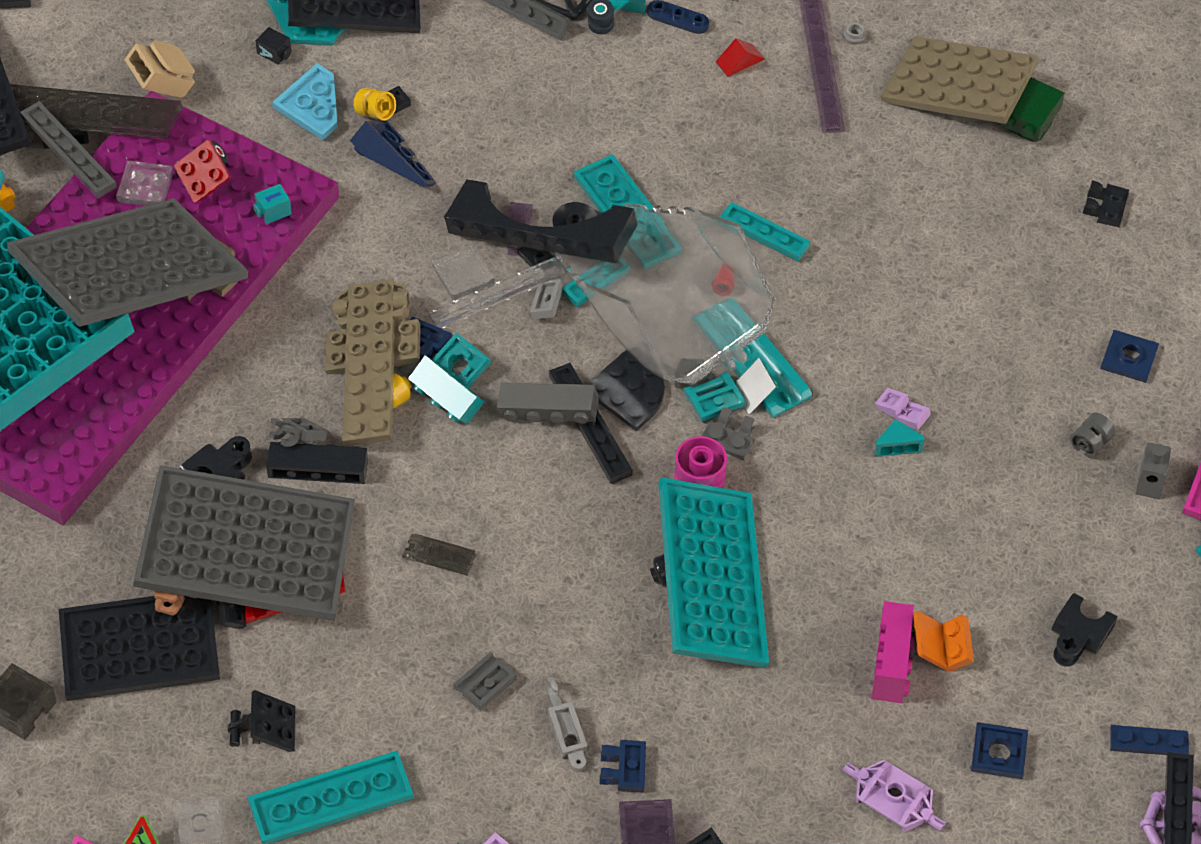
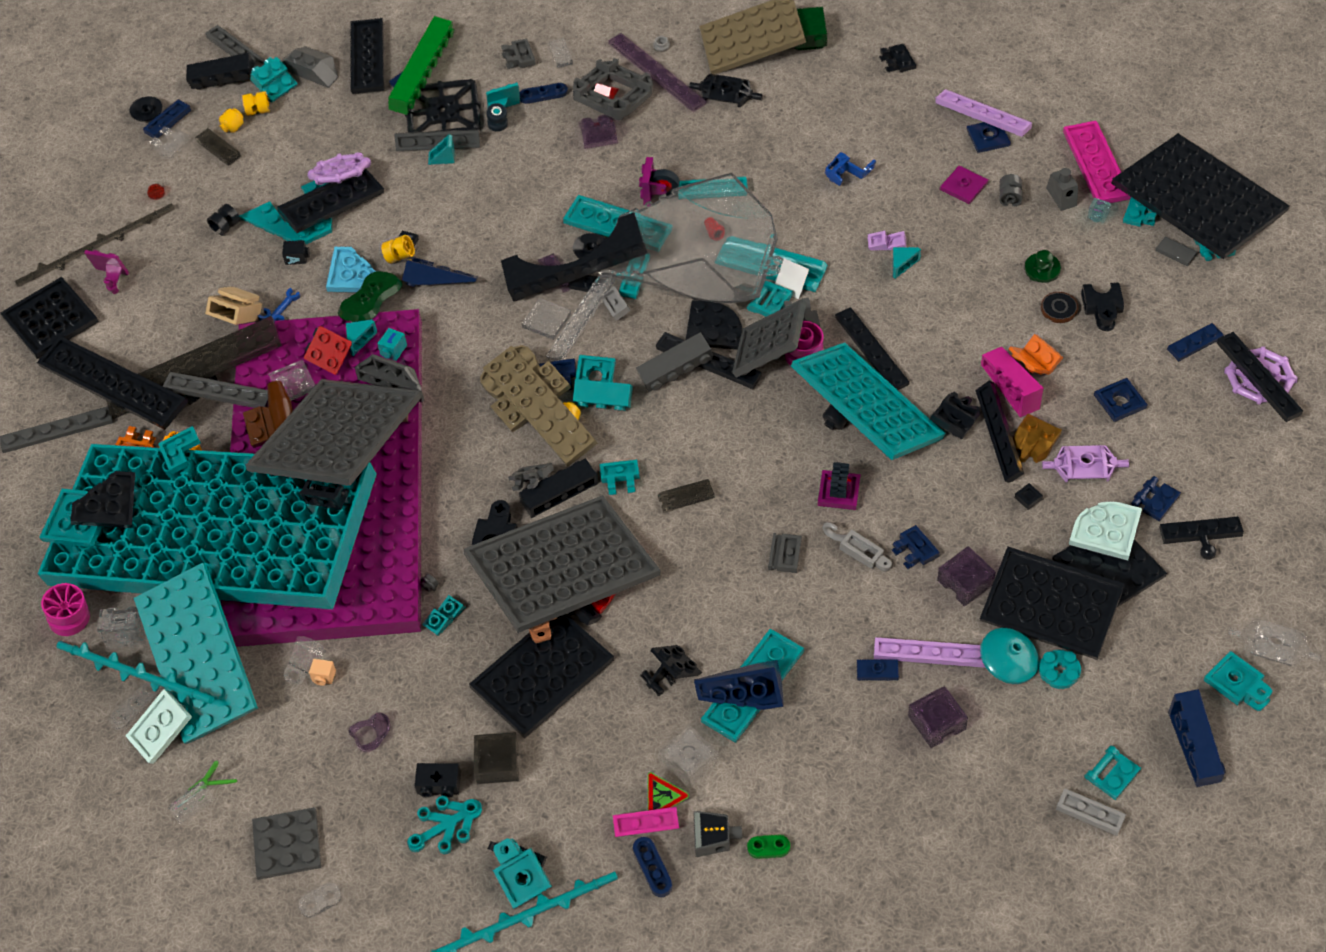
camera: 30 degrees left, 0 degrees up
none -> reddish brown plate [243,381,293,448]
none -> blue bar [258,288,300,322]
none -> black hinge [299,480,349,510]
none -> dark green plate [338,271,402,322]
none -> teal slope [346,320,378,356]
none -> dark grey wedge [355,354,424,403]
none -> dark grey plate [420,574,439,592]
none -> teal slope [422,595,466,636]
none -> teal slope [428,134,455,165]
none -> dark grey plate [573,58,653,120]
none -> clear purple bracket [578,115,618,149]
none -> teal plate [600,459,640,495]
none -> plate [639,157,680,205]
none -> black plate [689,74,763,107]
none -> dark blue wedge [694,660,784,710]
none -> dark grey plate [732,299,806,378]
none -> magenta plate [818,462,861,510]
none -> blue piece [825,152,876,186]
none -> black plate [835,307,909,390]
none -> black plate [930,391,981,440]
none -> lavender plate [936,89,1032,137]
none -> magenta plate [940,165,988,204]
none -> black plate [975,380,1024,483]
none -> pearl gold plate [1013,414,1062,463]
none -> black plate [1014,483,1043,510]
none -> dark green plate [1024,250,1061,283]
none -> black tile [1041,292,1078,323]
none -> clear light blue plate [1087,197,1111,223]

